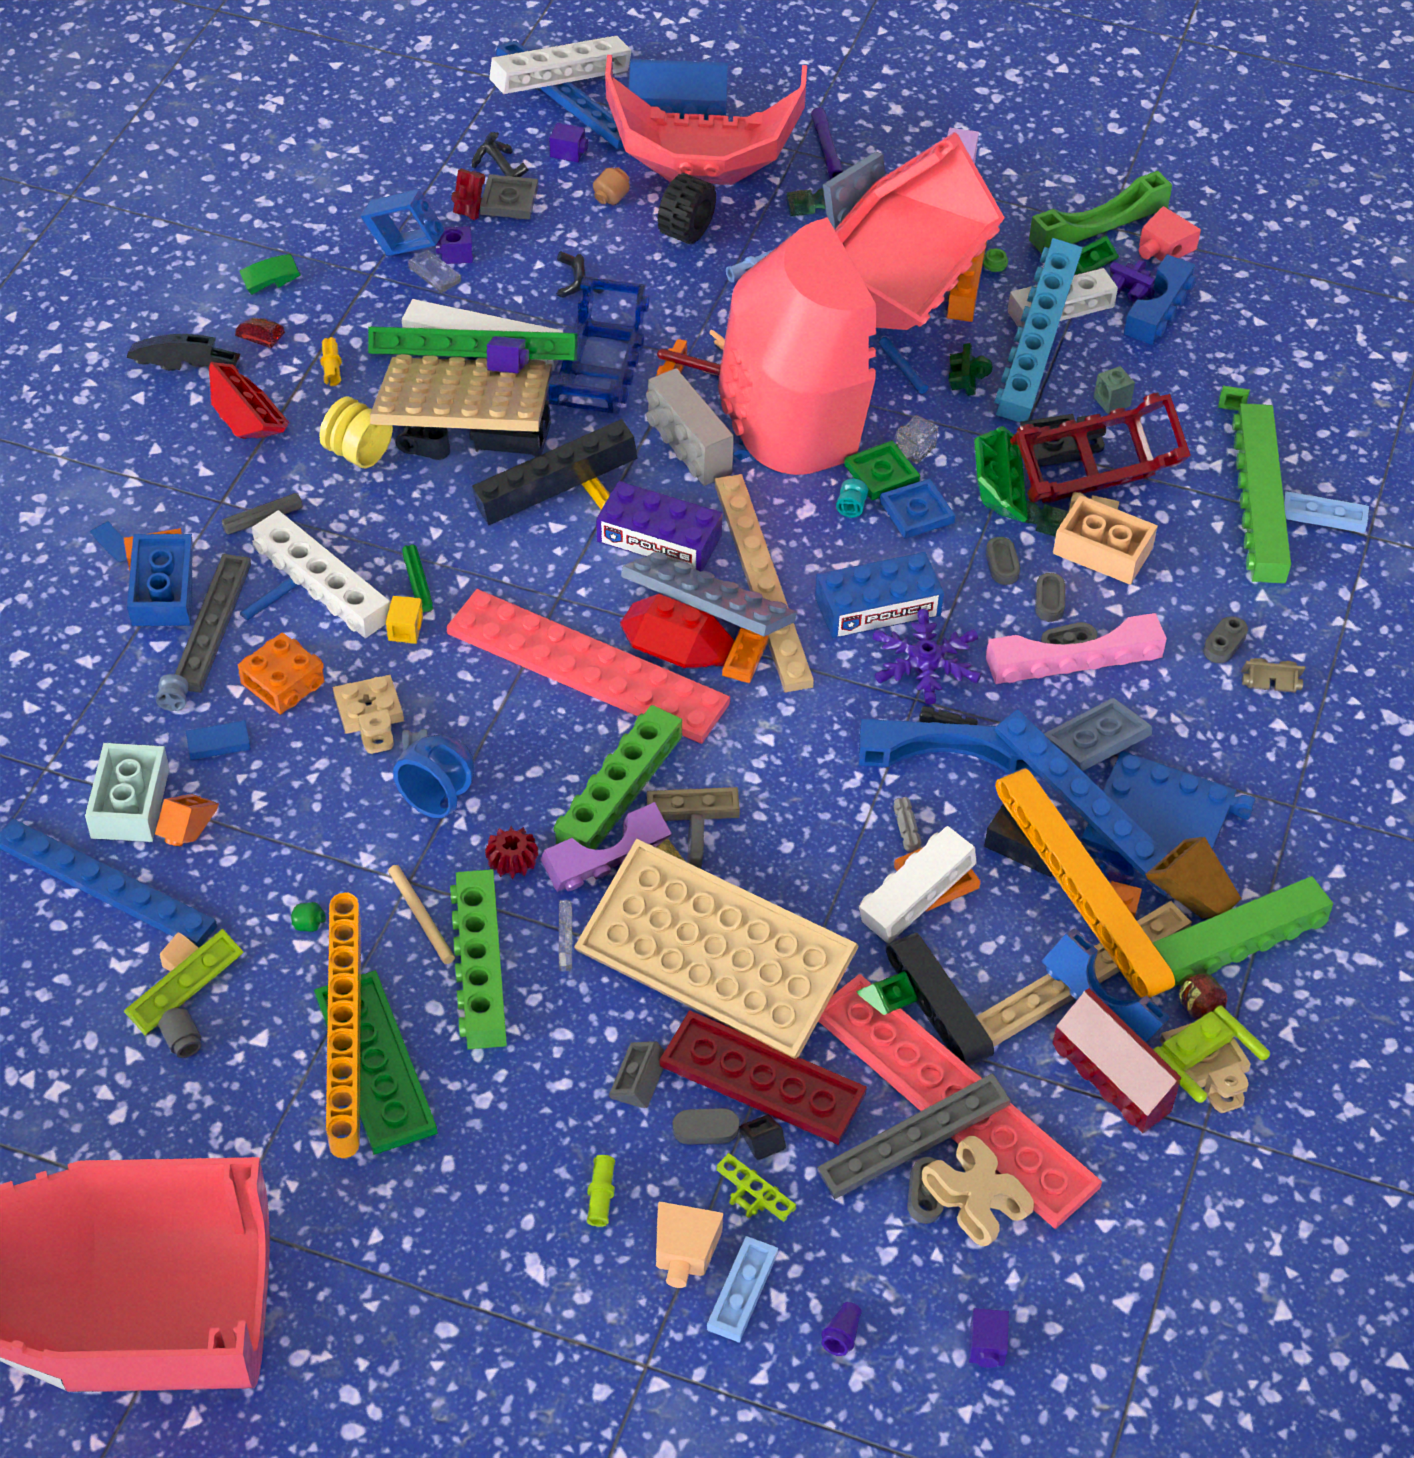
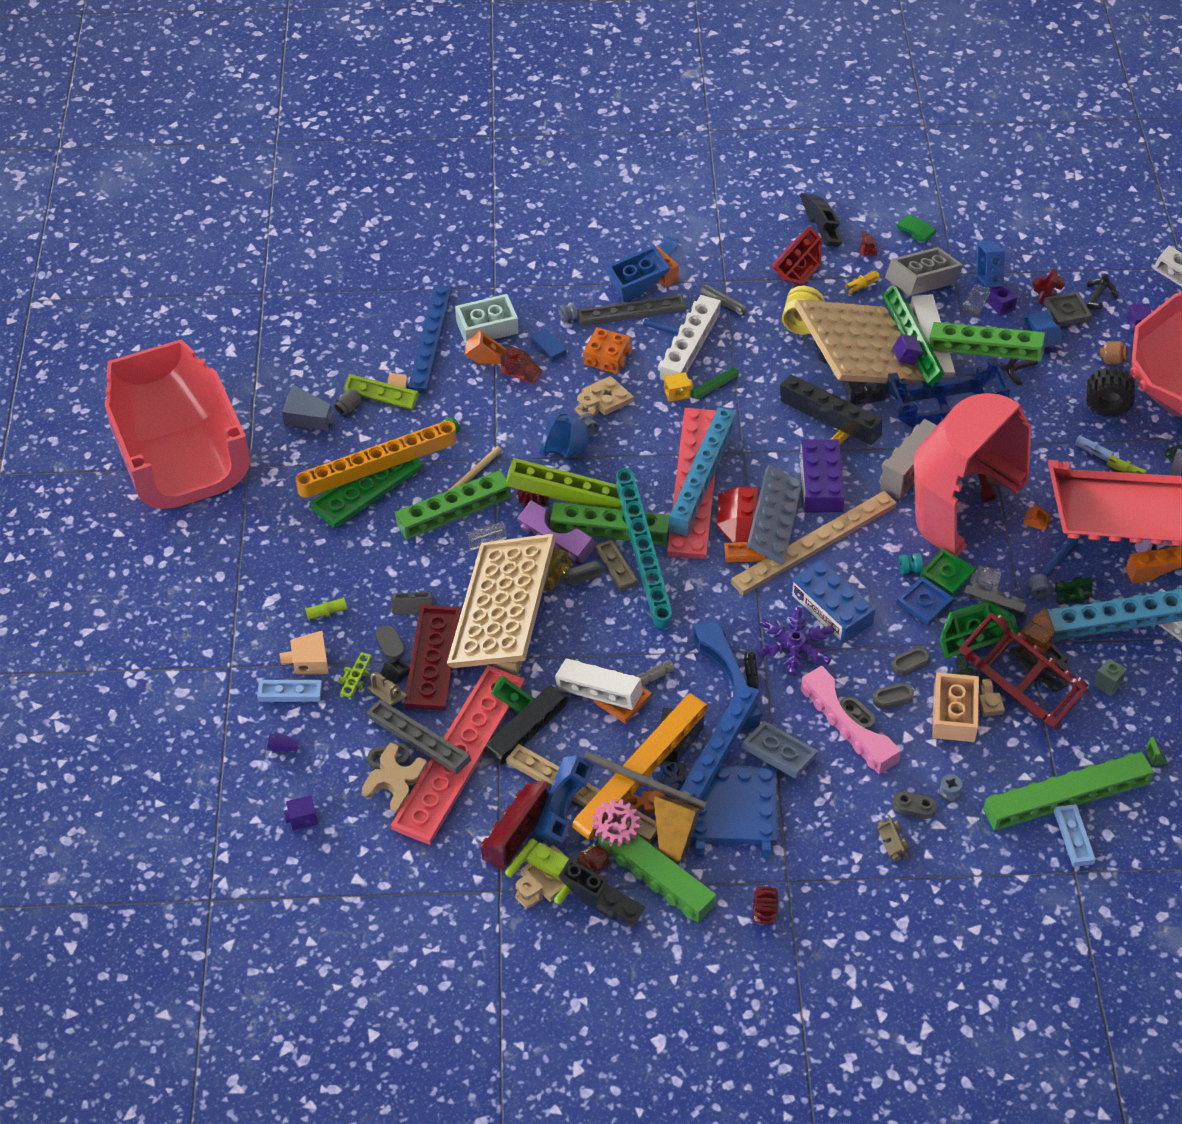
camera: 70 degrees right, 0 degrees up
none -> sand blue slope [282,385,334,431]
none -> dark tan hinge [367,672,408,706]
none -> clear red slope [500,345,542,384]
none -> lime brick [505,458,622,509]
none -> black slope [558,858,645,928]
none -> flat silver bar [583,751,707,810]
none -> bright pink gear [592,799,640,847]
none -> teal beam [616,468,672,629]
none -> dark azure brick [669,407,736,536]
none -> dark red gear [752,886,778,924]
none -> light grey brick [885,247,963,296]
none -> bright green brick [930,322,1045,361]
none -> sand blue wheel [939,774,963,802]
none -> dark grey plate [964,583,1029,617]
none -> clear orange slope [1021,607,1055,655]
none -> blue brick [1022,310,1064,348]
none -> sand blue wheel [1028,574,1051,599]

